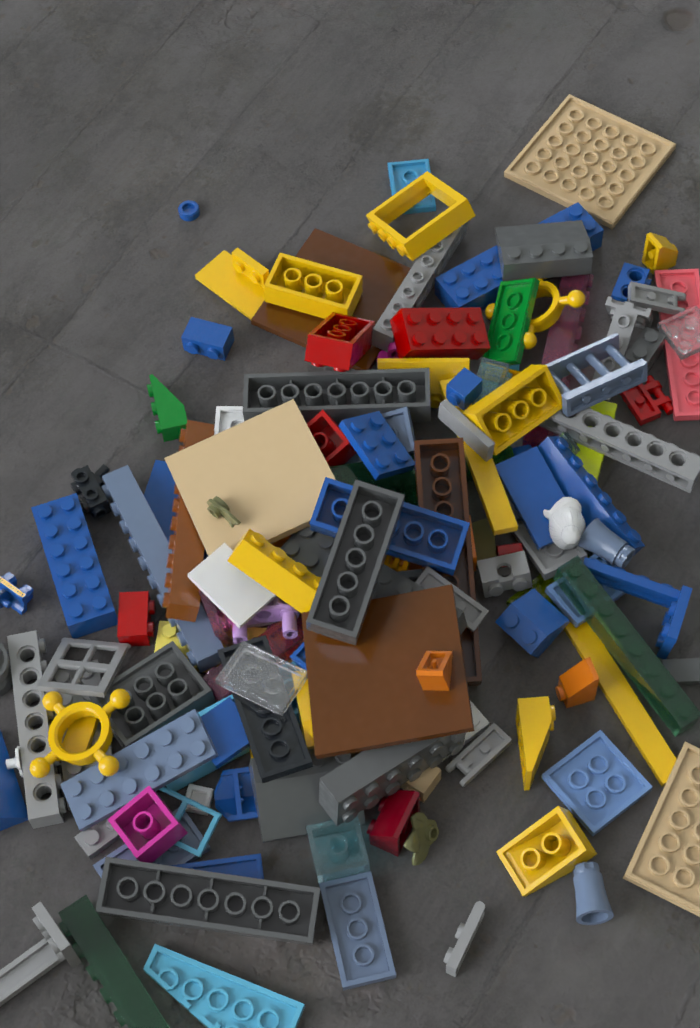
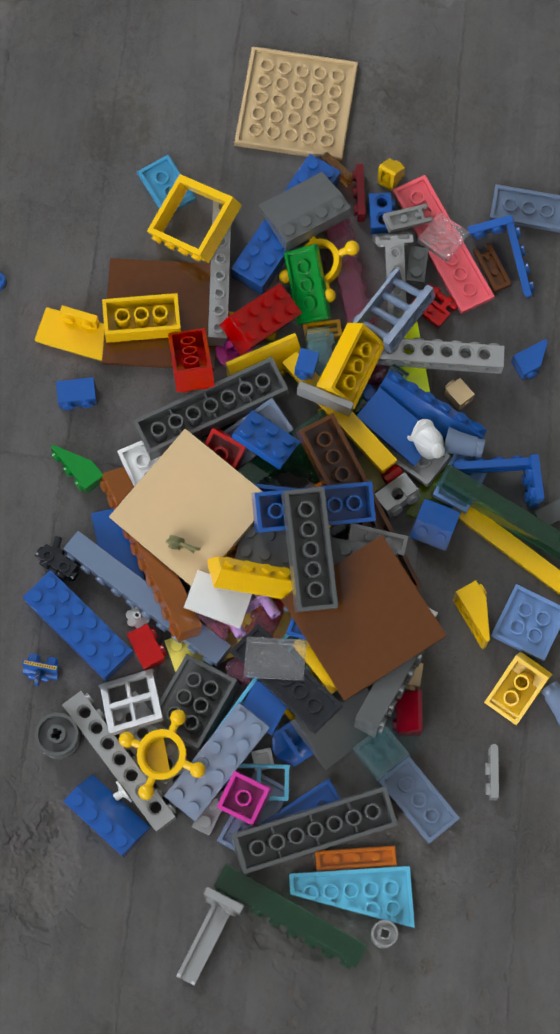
camera: 30 degrees left, 15 degrees up
olive plate [404,812,439,866] -> none
orange slope [416,651,453,691] -> none
light grey hinge [445,723,512,787] -> none
orange slope [555,657,599,709] -> none
none -> white plant [126,607,150,629]
none -> orange tile [315,846,397,872]
none -> clear orange tile [322,152,353,187]
none -> dark red plate [352,164,365,222]
none -> tan brick [444,378,475,411]

